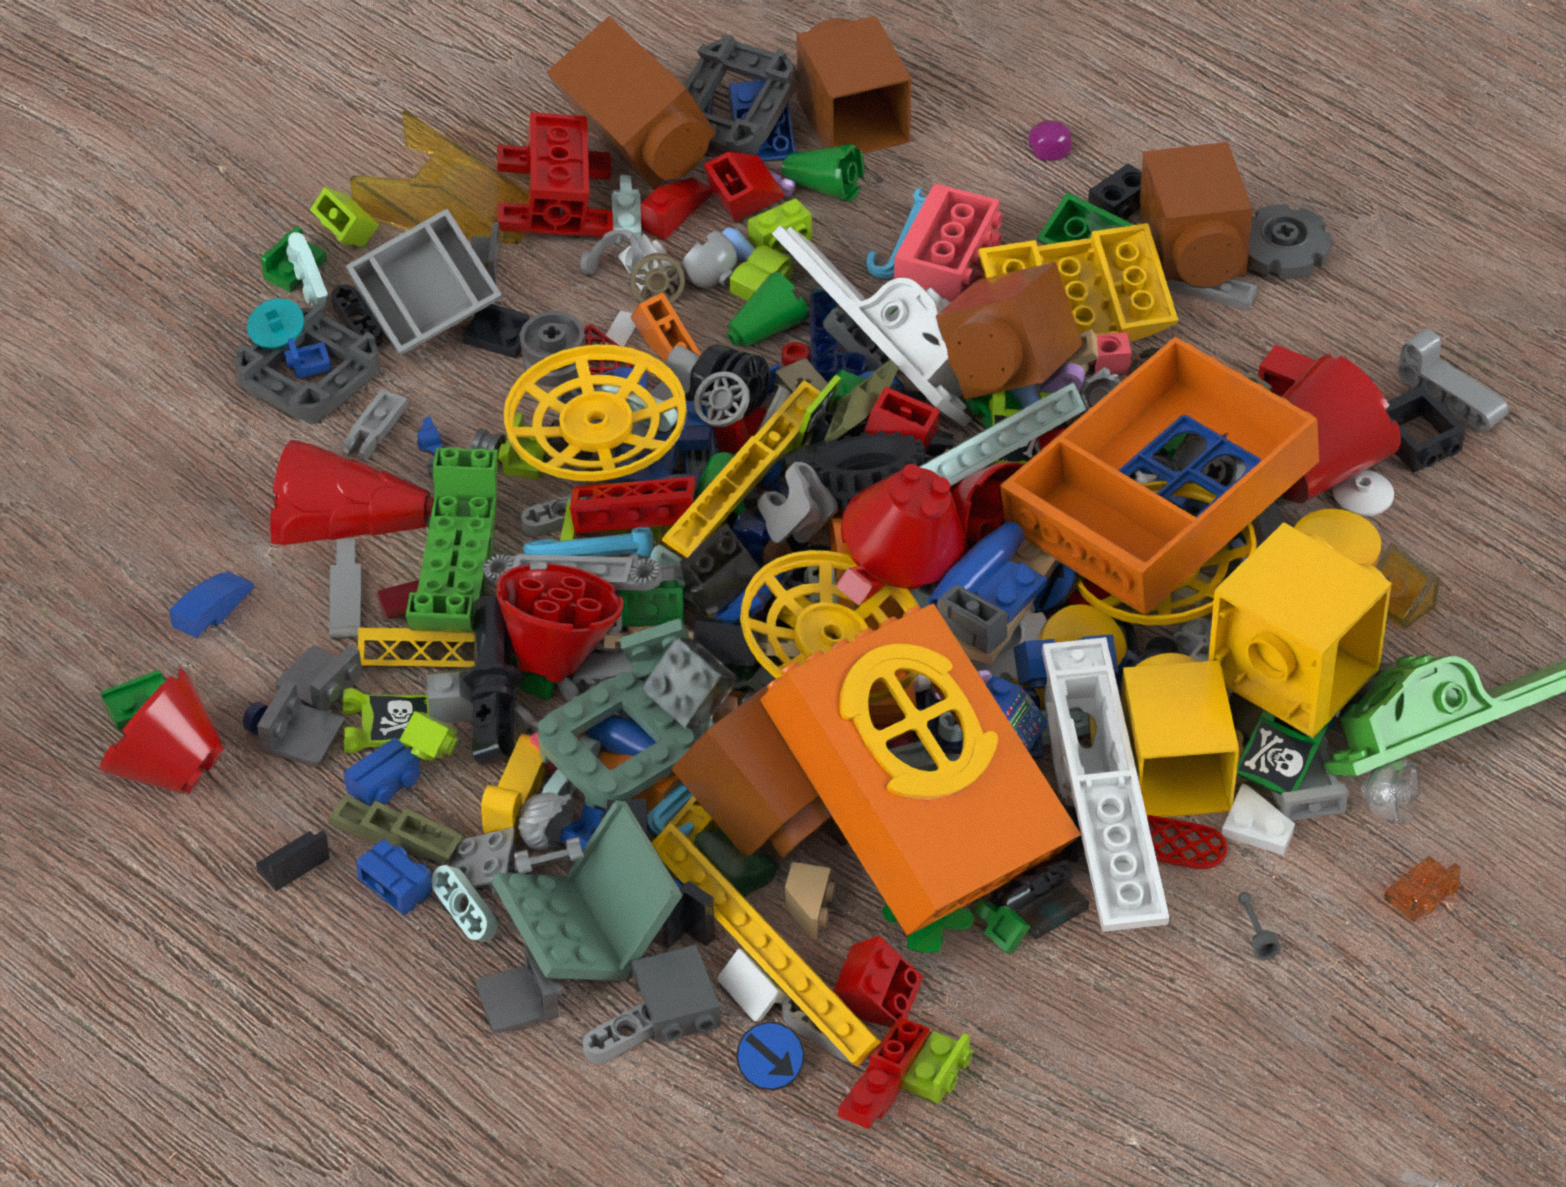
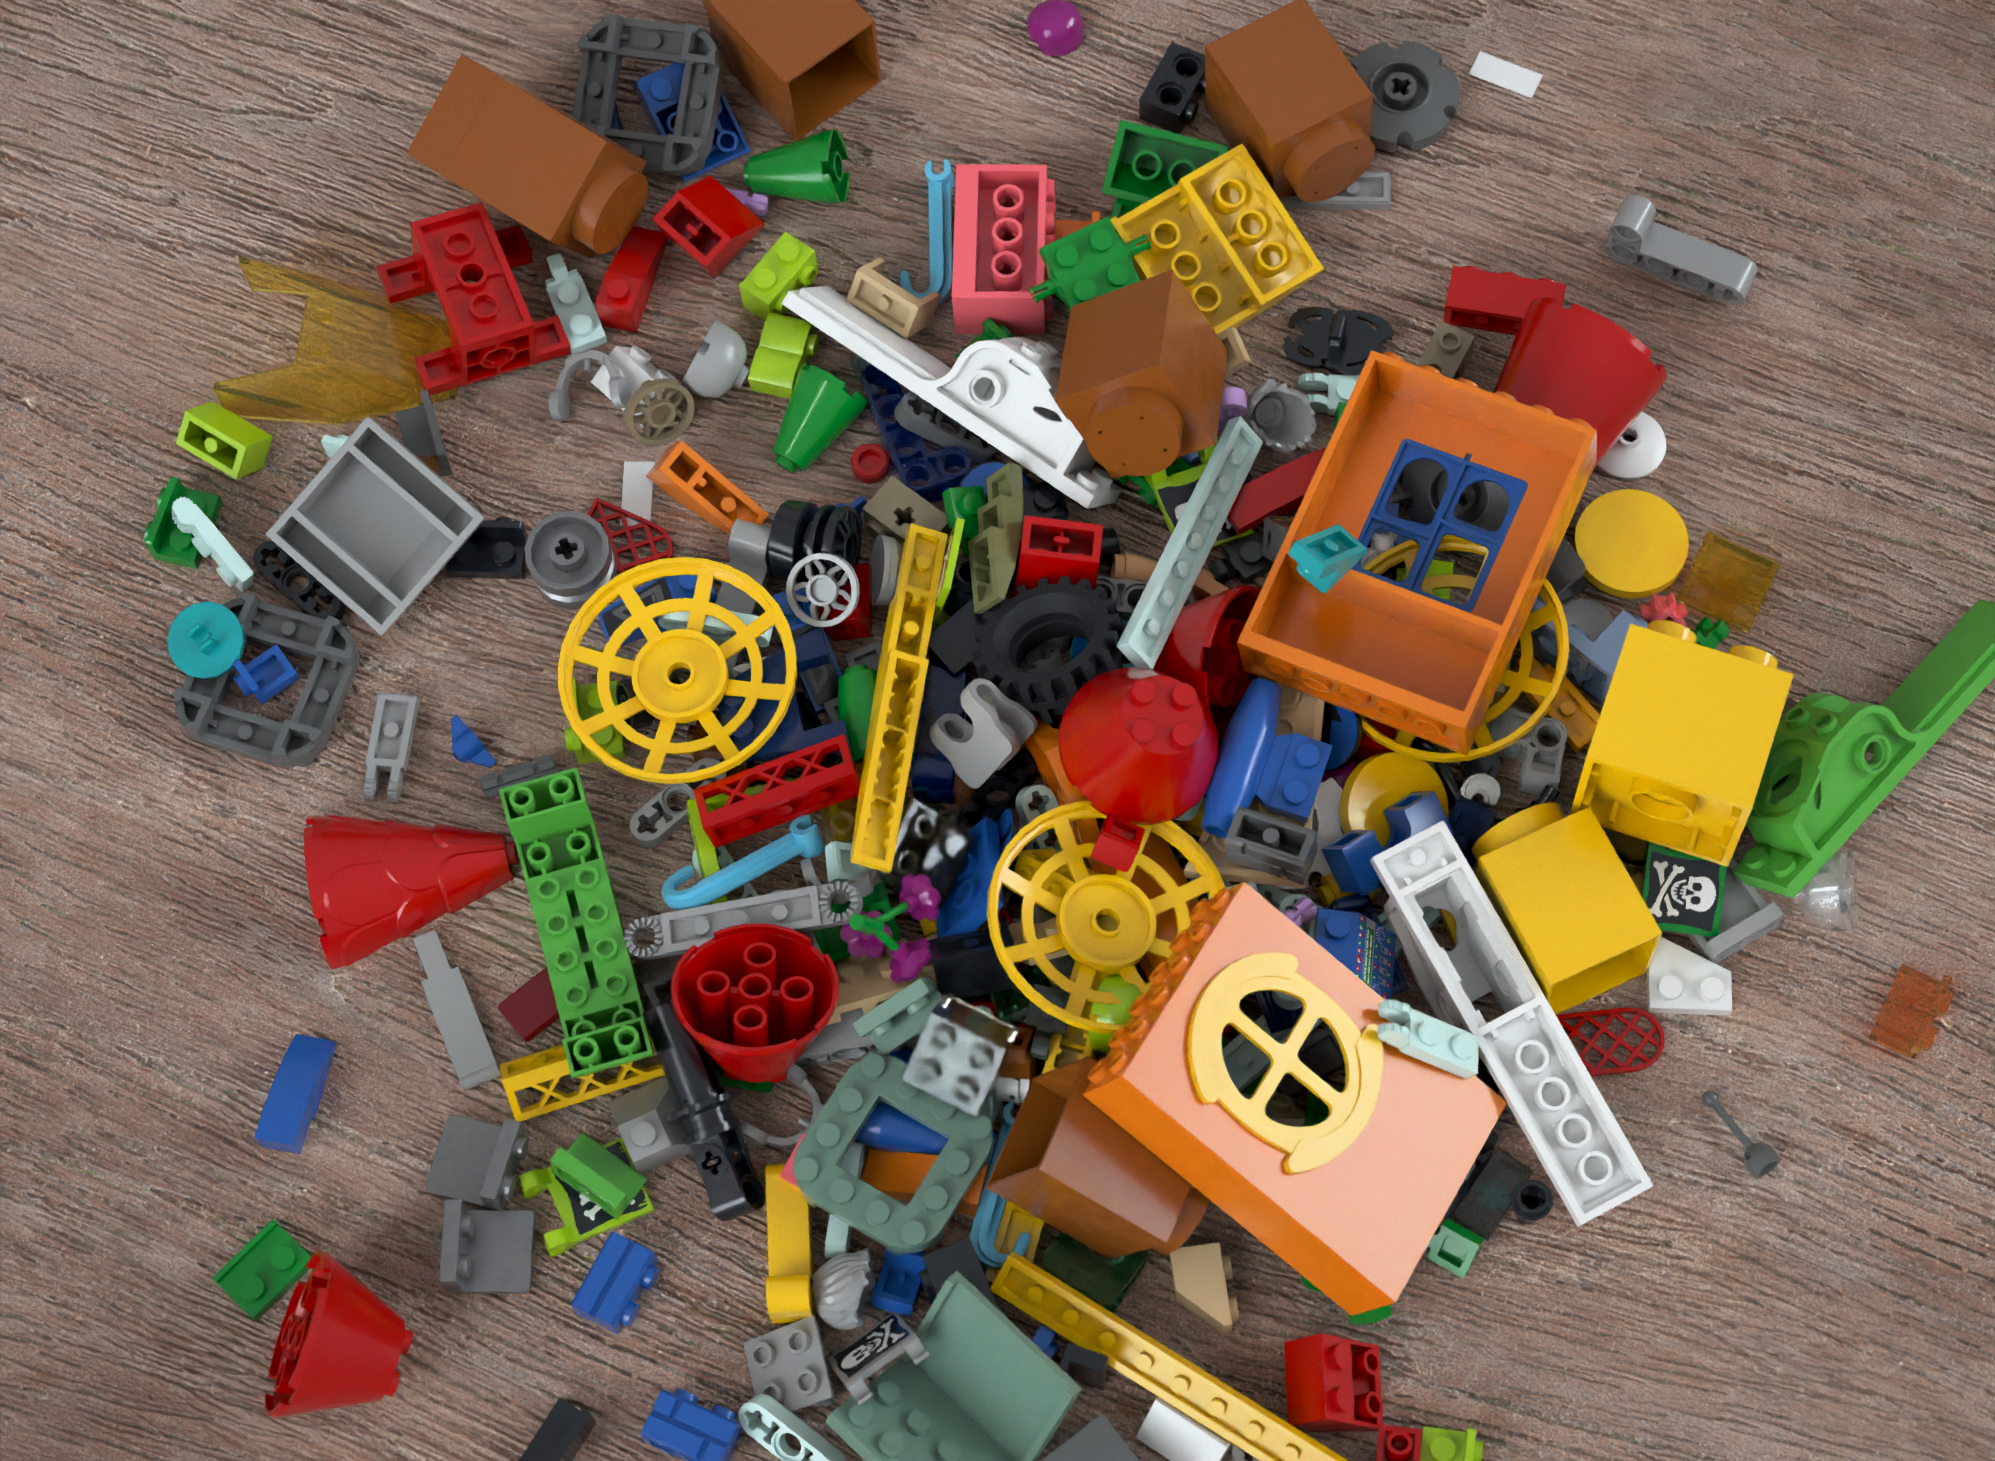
camera: 15 degrees left, 20 degrees up
dark blue tile [243,702,268,735] -> none
olive slope [328,794,463,863] -> none
lime brick [400,711,459,761] -> none
dark grey wheel [471,428,506,462] -> none
light blue cone [722,227,755,262] -> none
coral brick [1088,332,1131,375] -> none
black window [1385,385,1465,473] -> none
none -> bright green panel [550,1134,646,1220]
none -> magenta plant [840,874,941,983]
none -> tan panel [846,257,941,338]
none -> green plate [1029,216,1151,313]
none -> teal slope [1288,524,1368,593]
none -> light aqua hinge [1377,999,1479,1079]
none -> white sticker [1469,51,1543,98]
none -> black cone [1511,1180,1553,1225]

